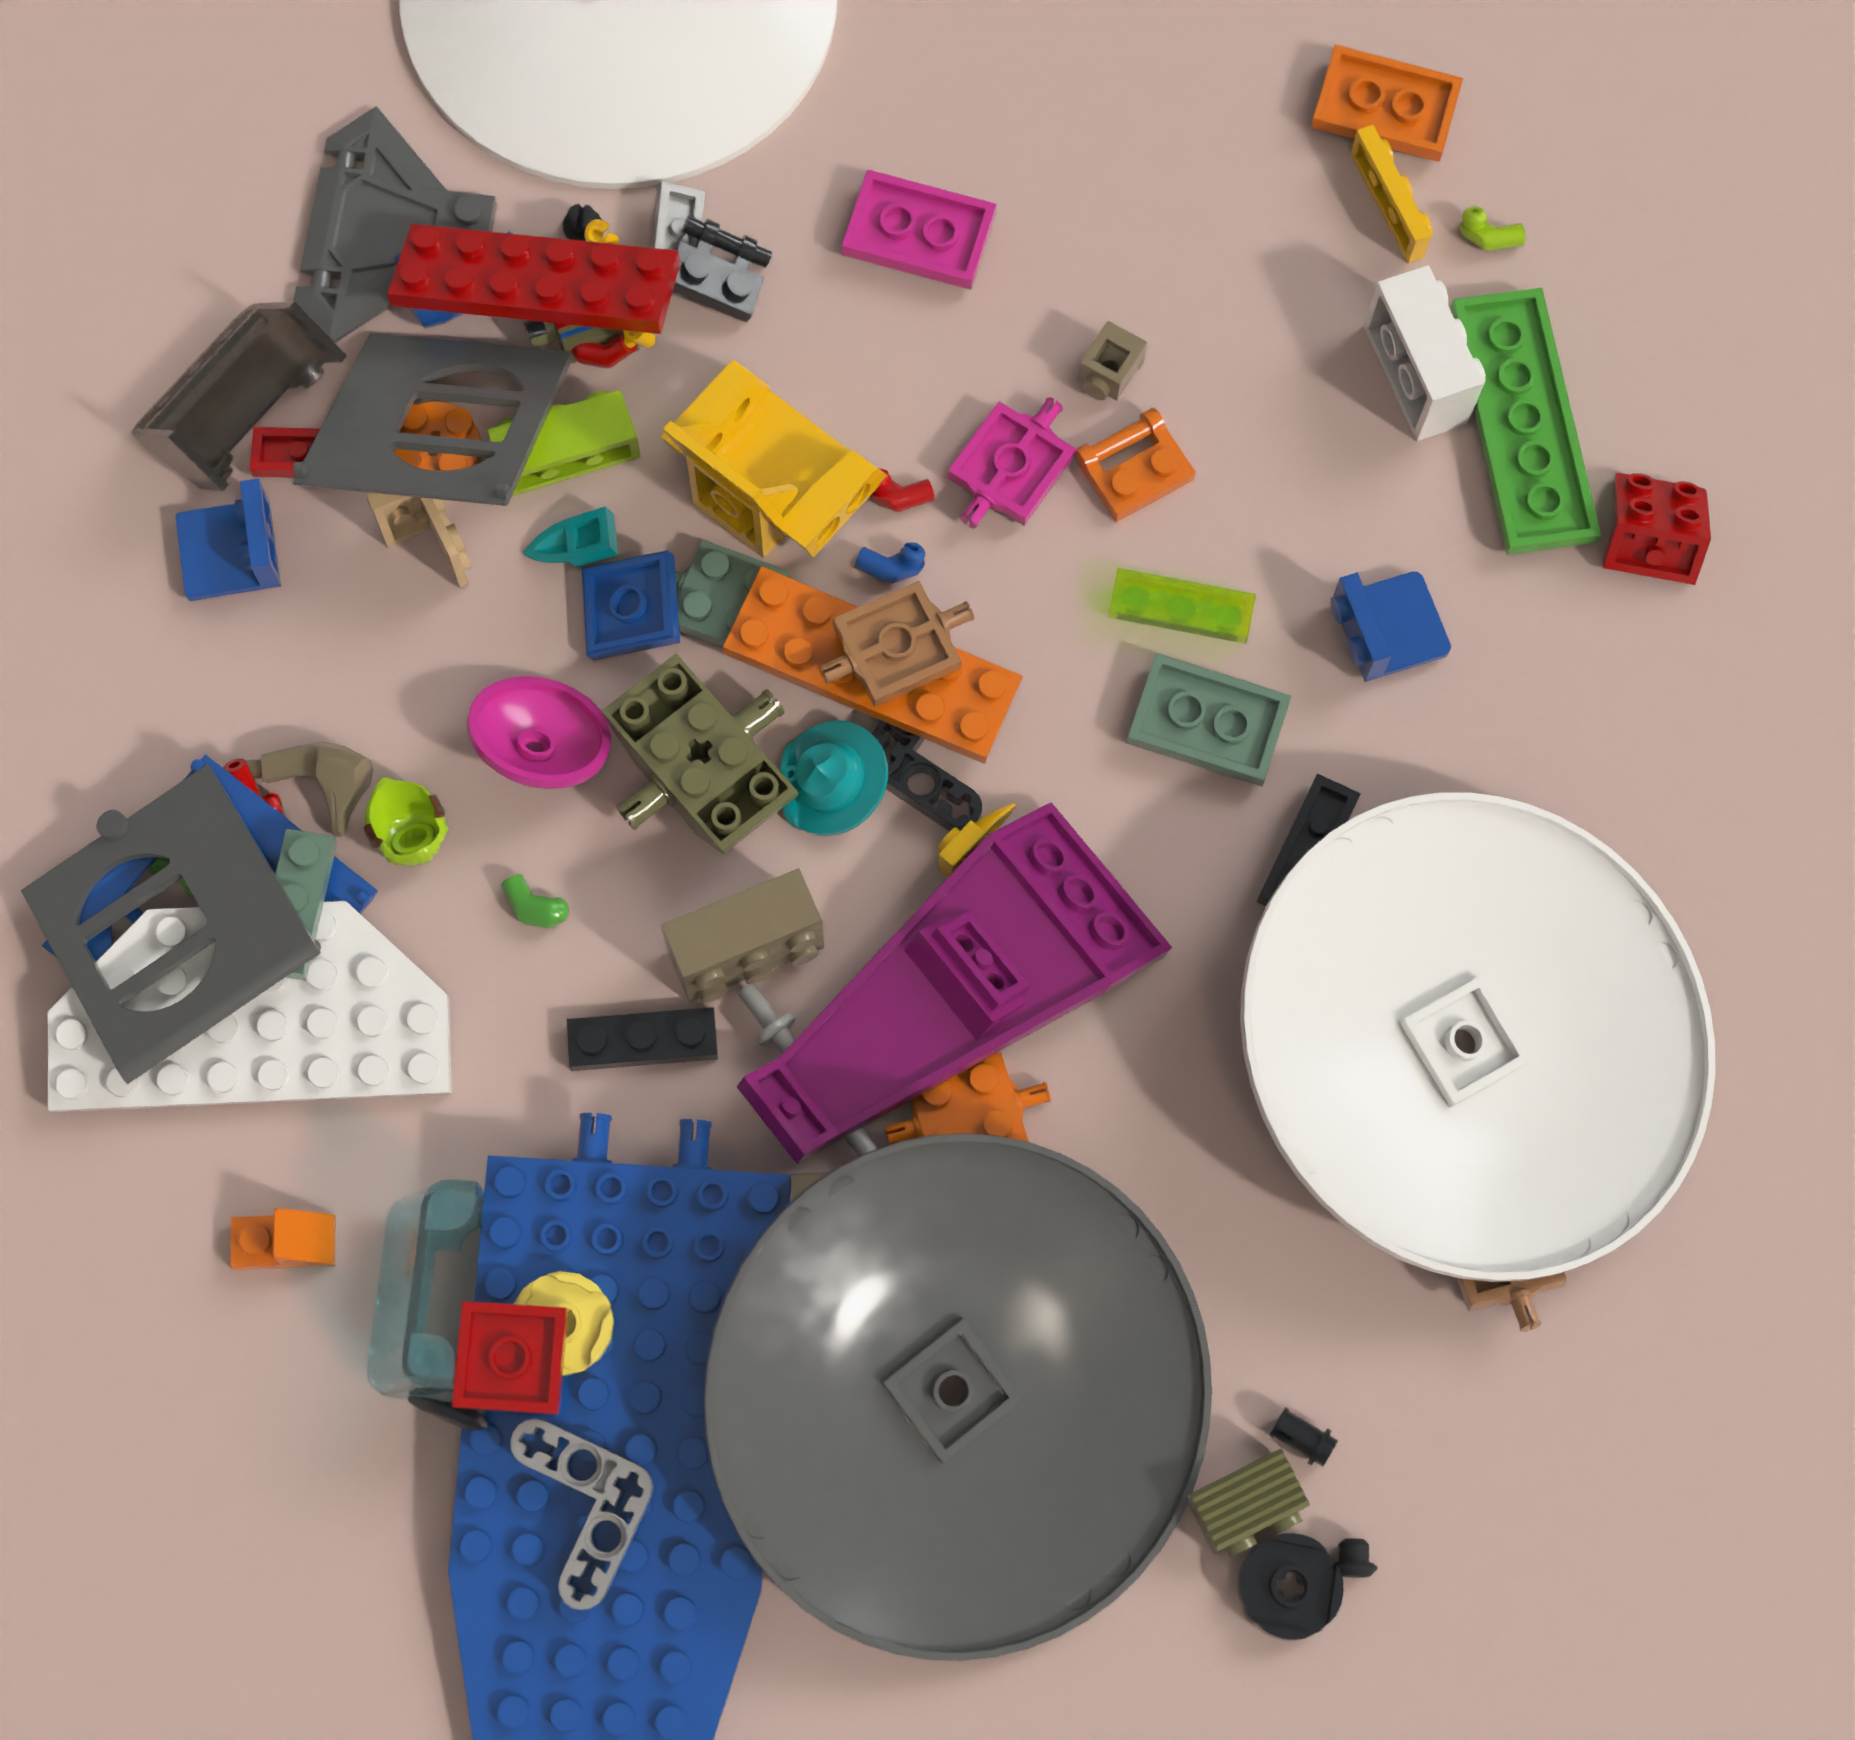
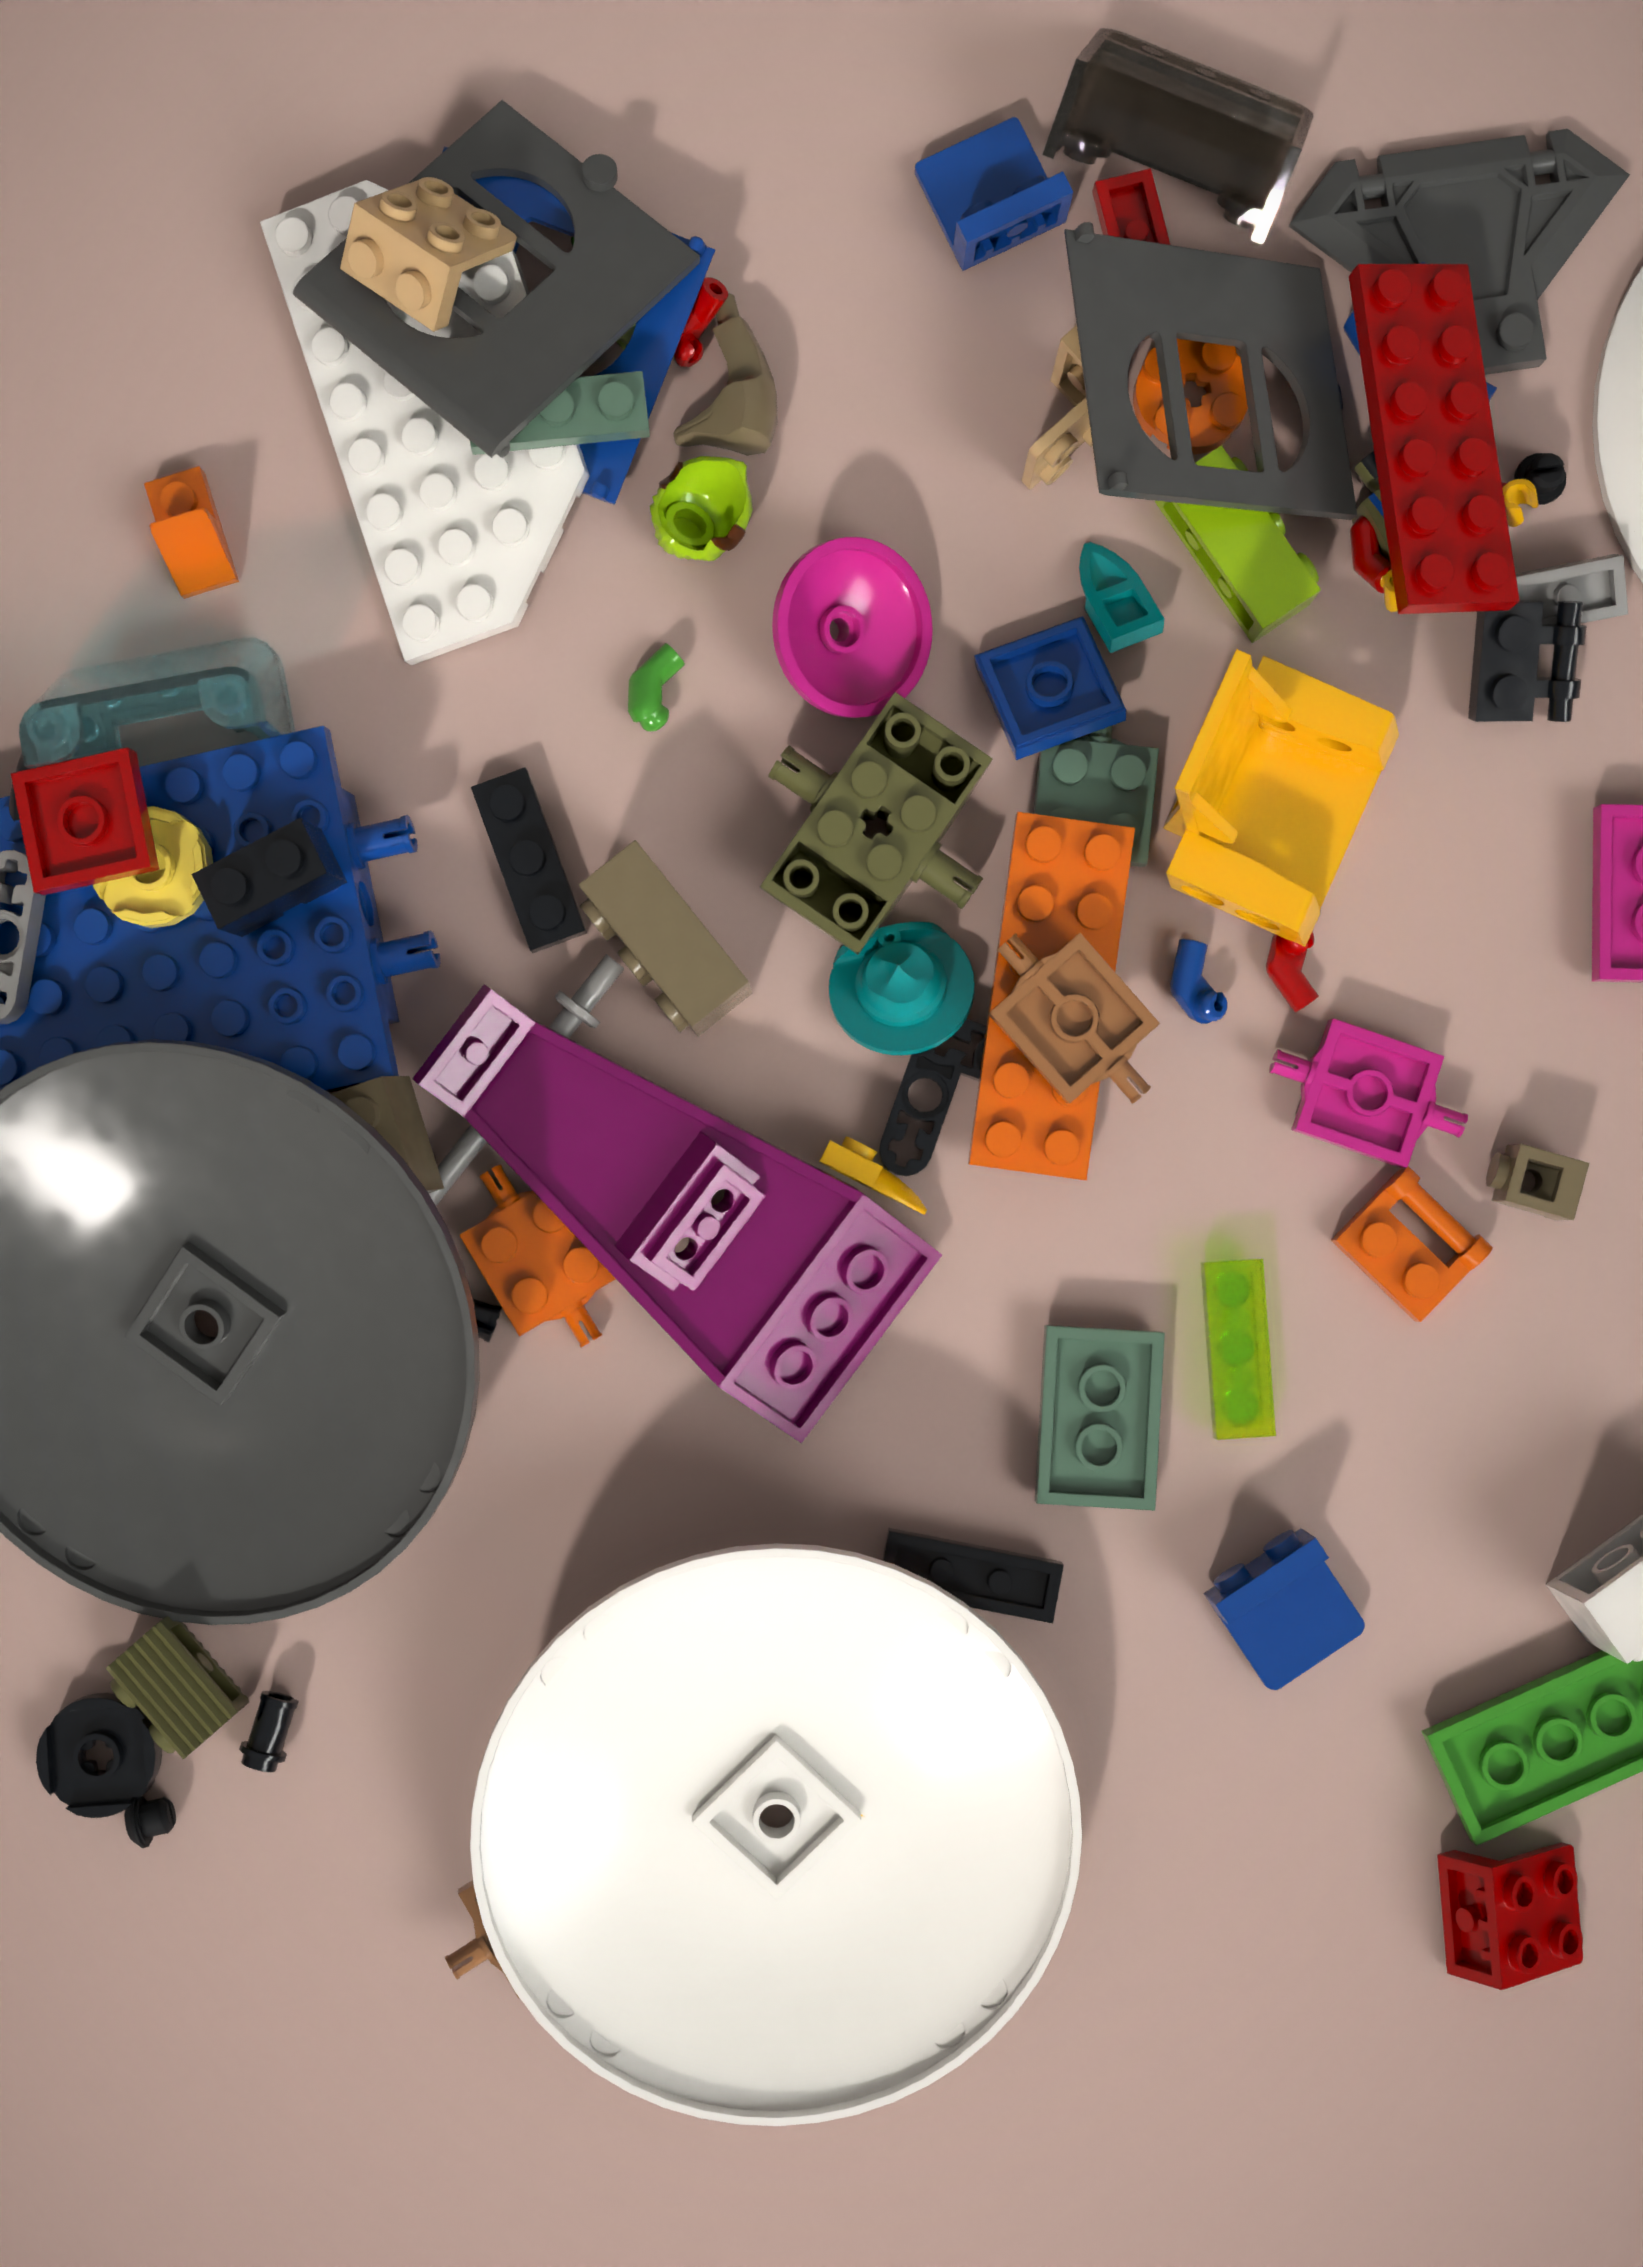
camera: 75 degrees right, 15 degrees up
none -> black brick [191,818,347,937]
none -> tan bracket [340,177,517,332]

